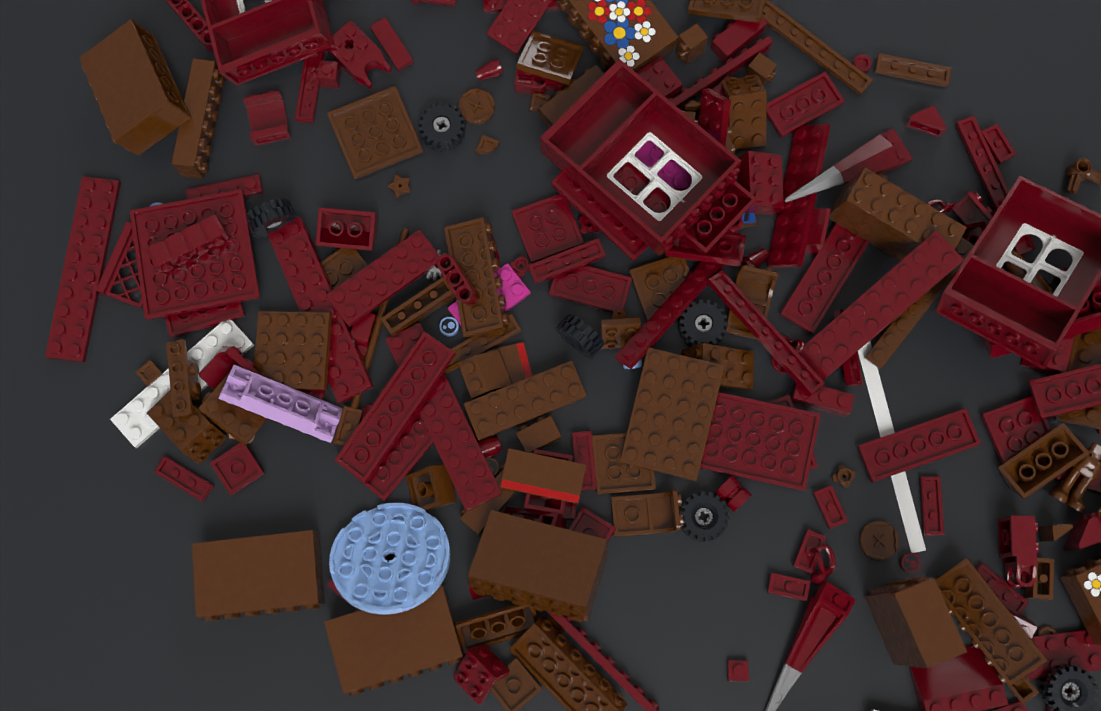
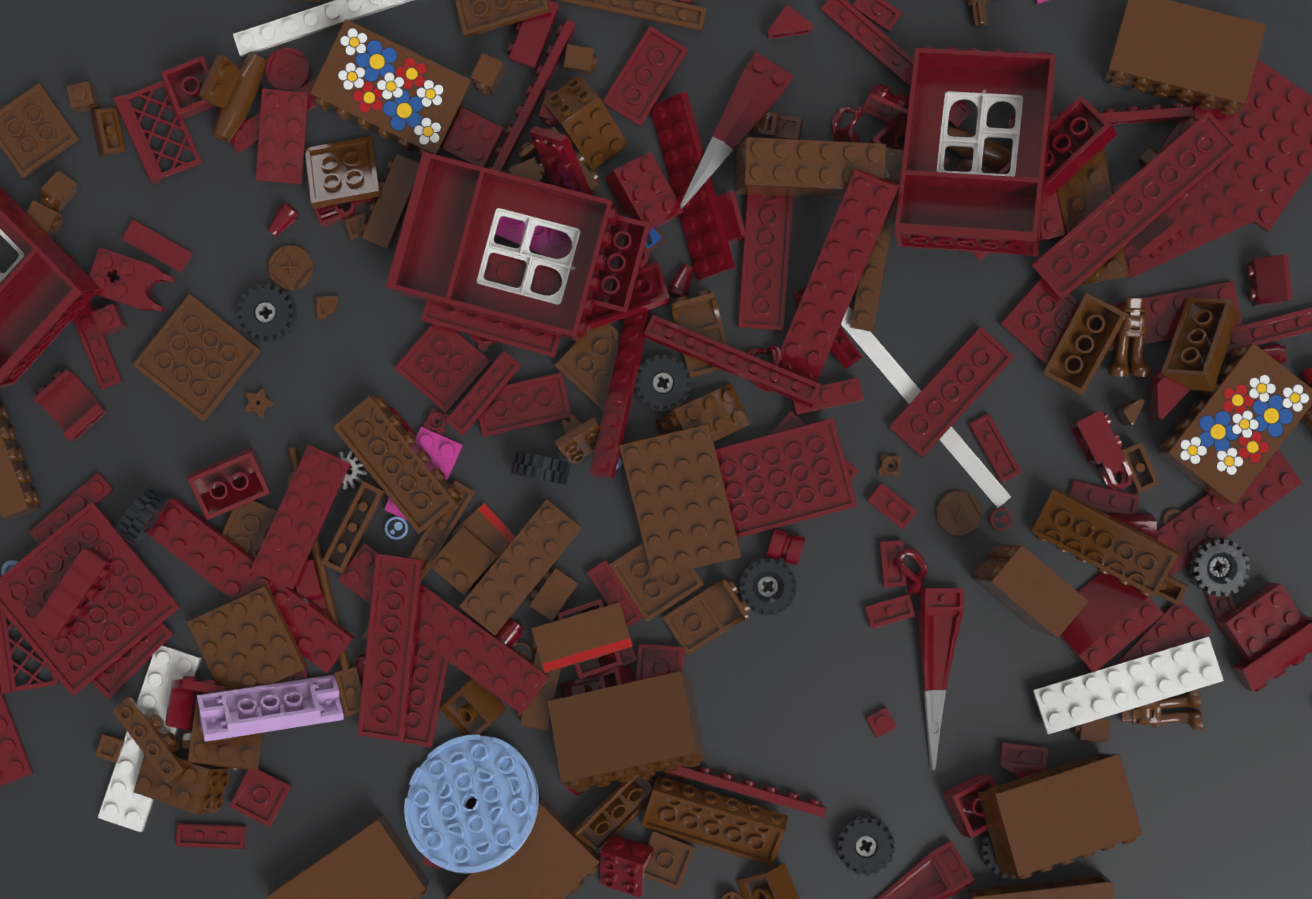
camera: 30 degrees left, 10 degrees up
dark red beam [437,254,478,306] -> none

